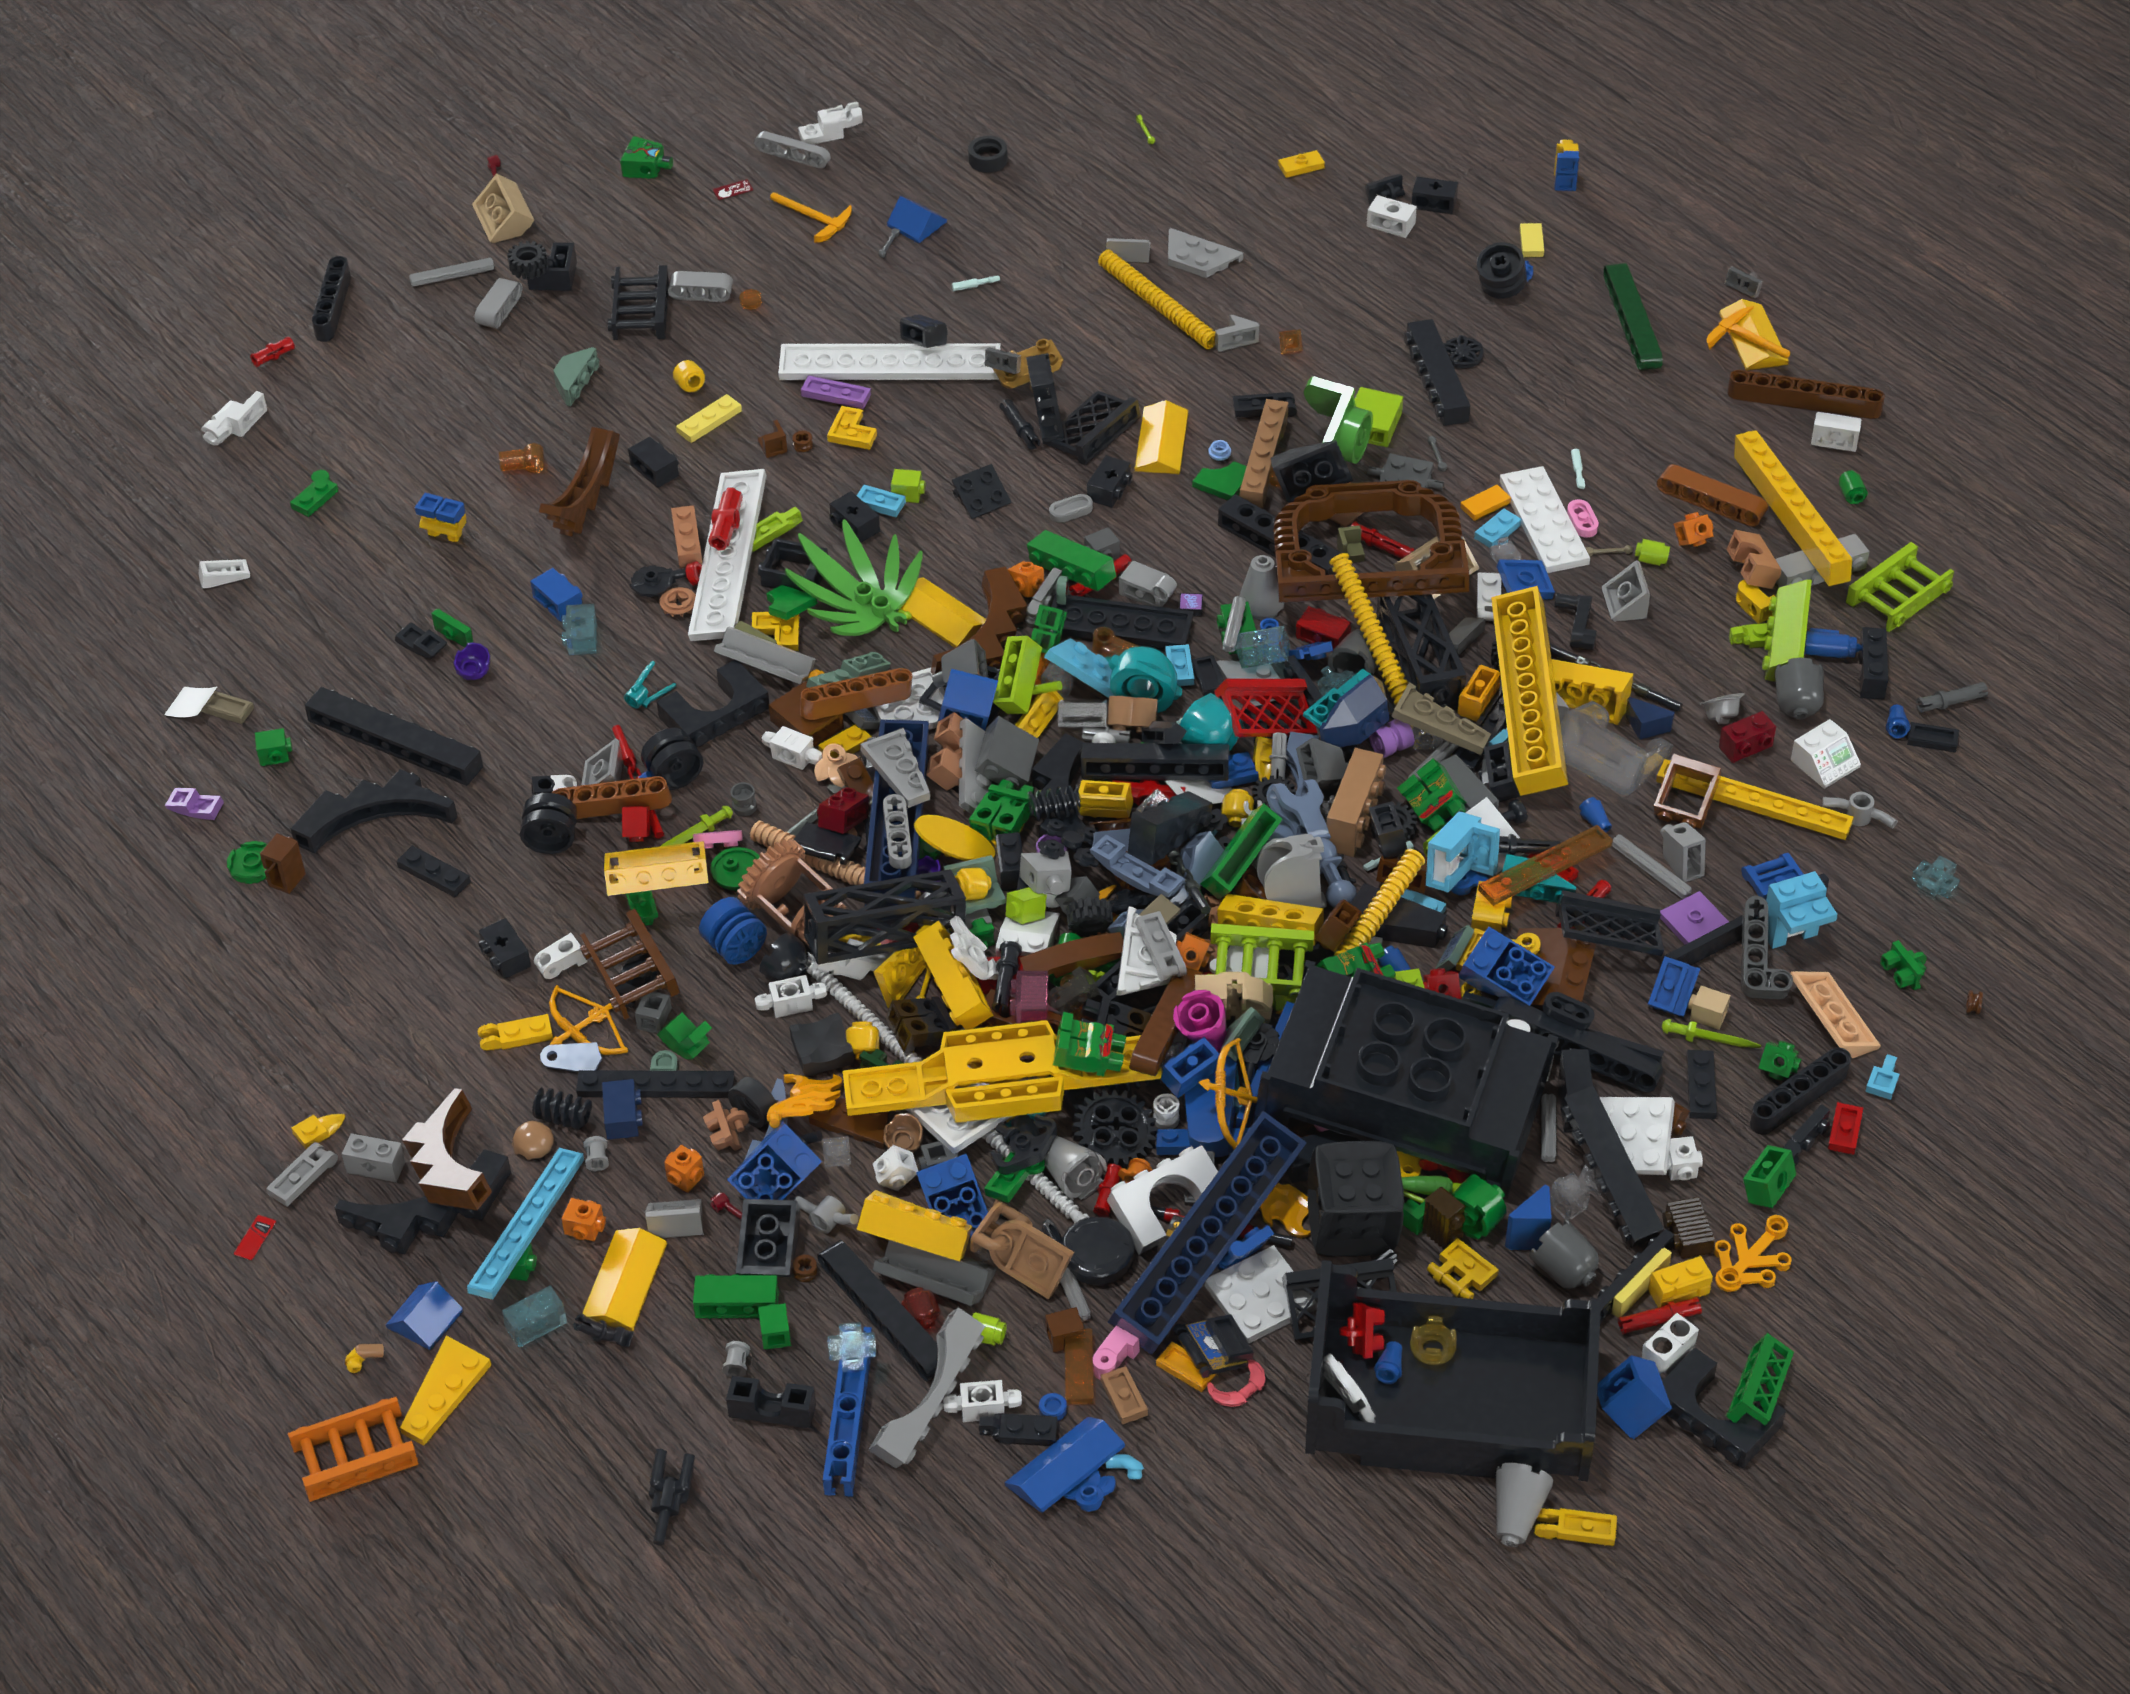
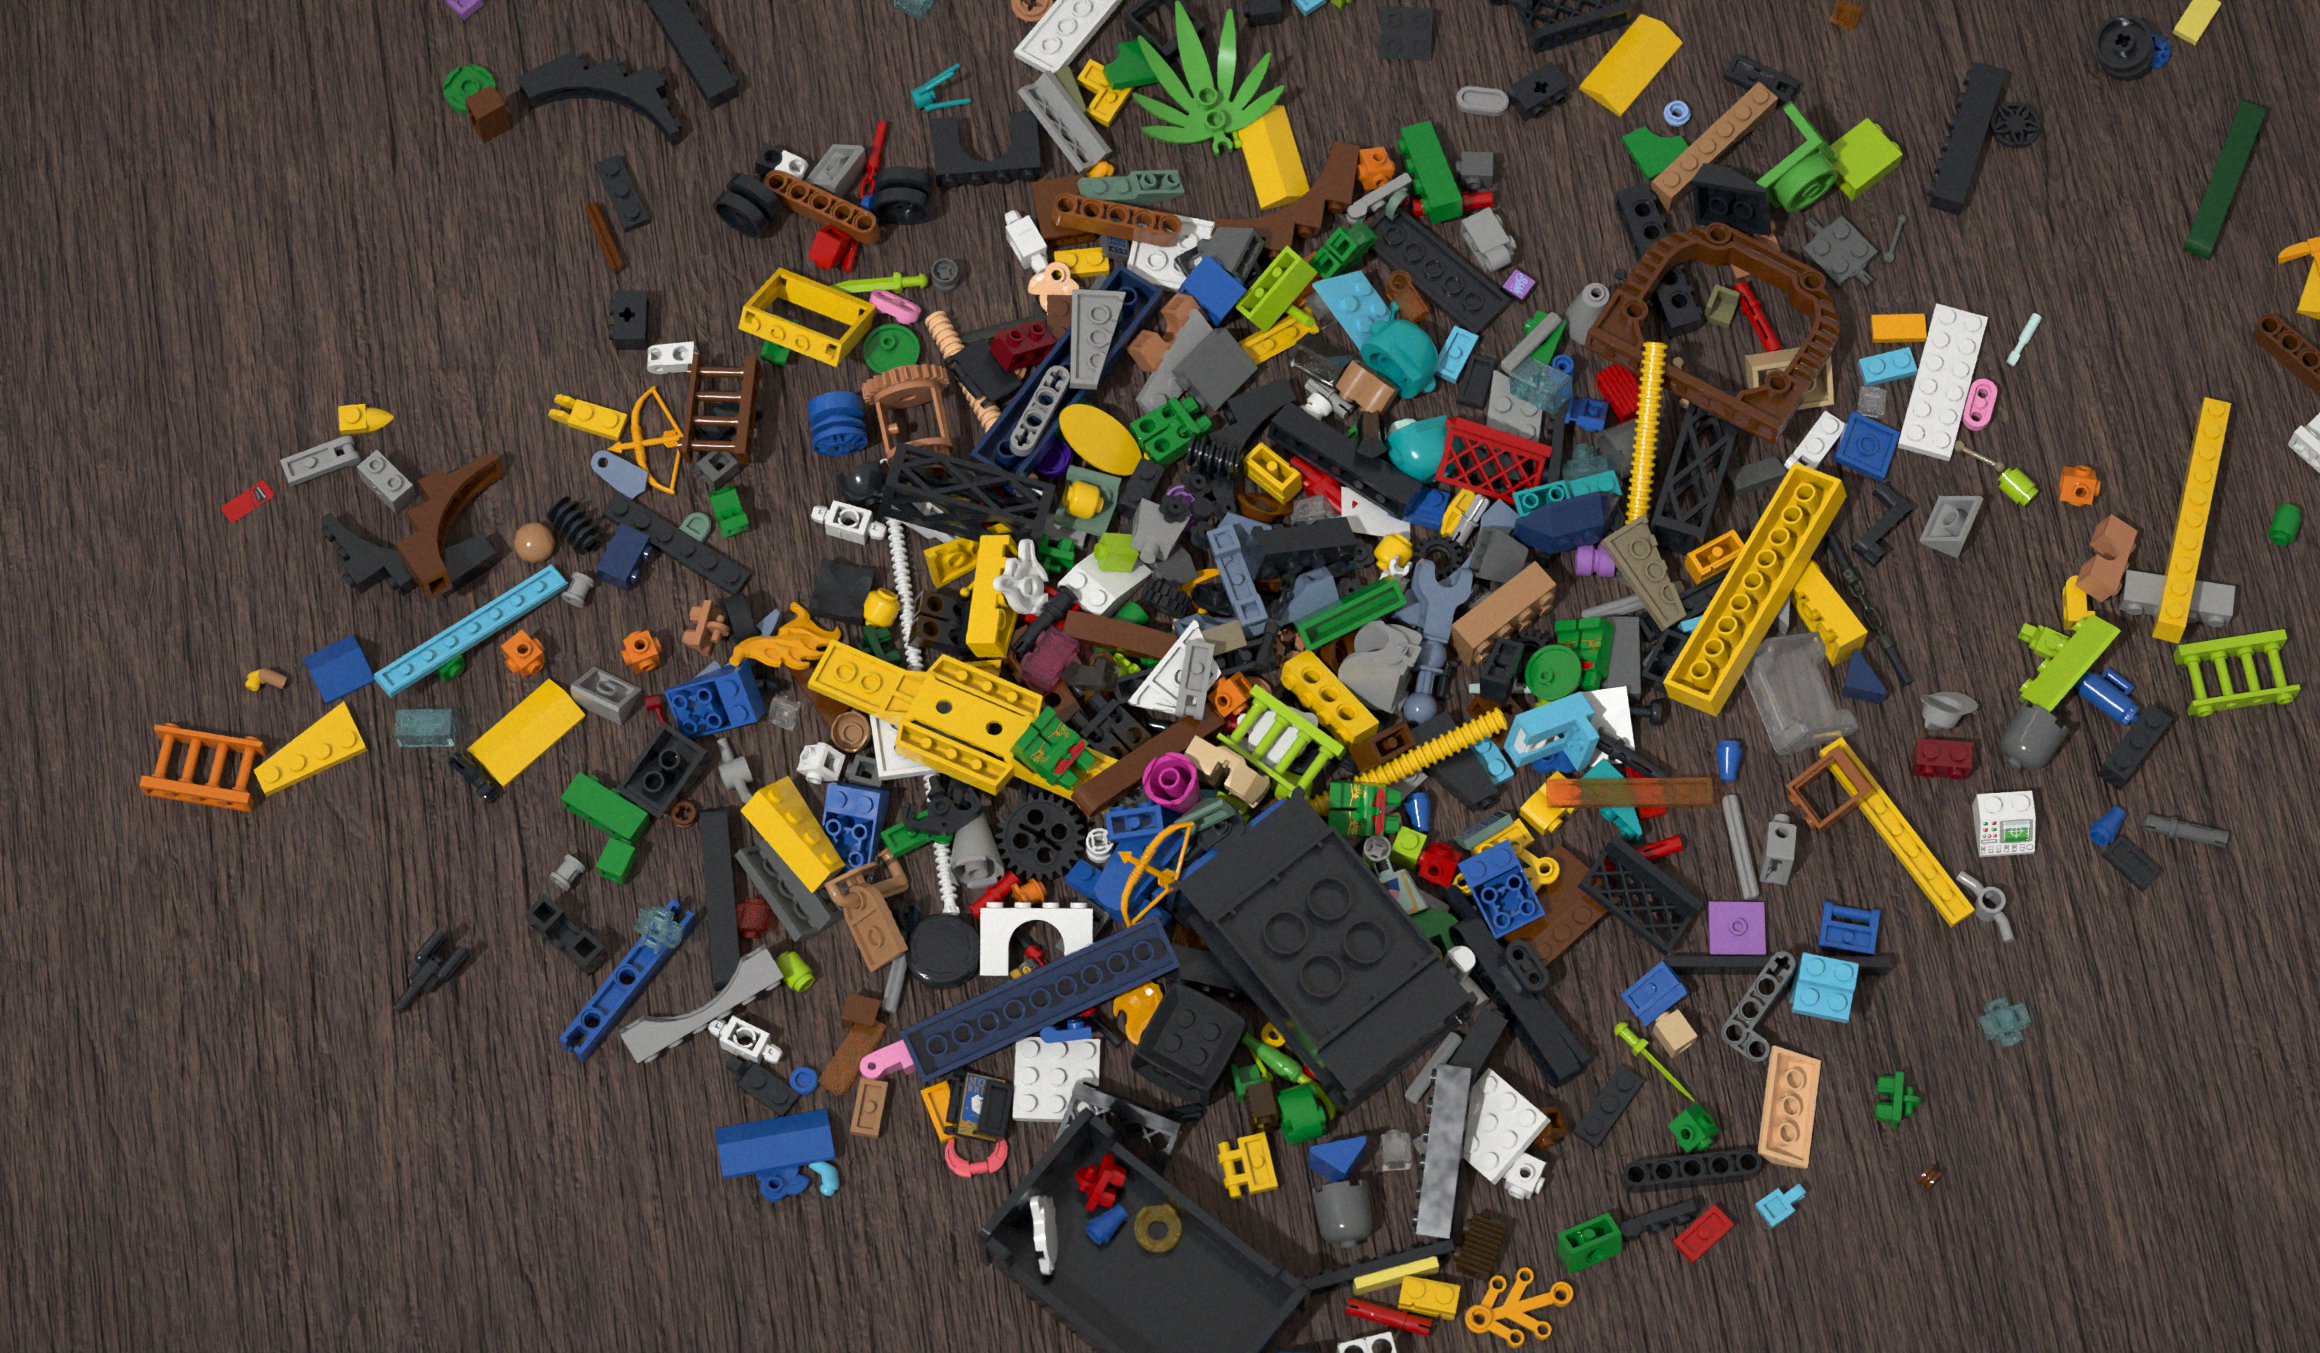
camera: 30 degrees right, 20 degrees up
dark orange beam [1657,464,1768,527] -> none
none -> reddish brown axle [585,202,625,273]
none -> green piece [1525,645,1582,702]

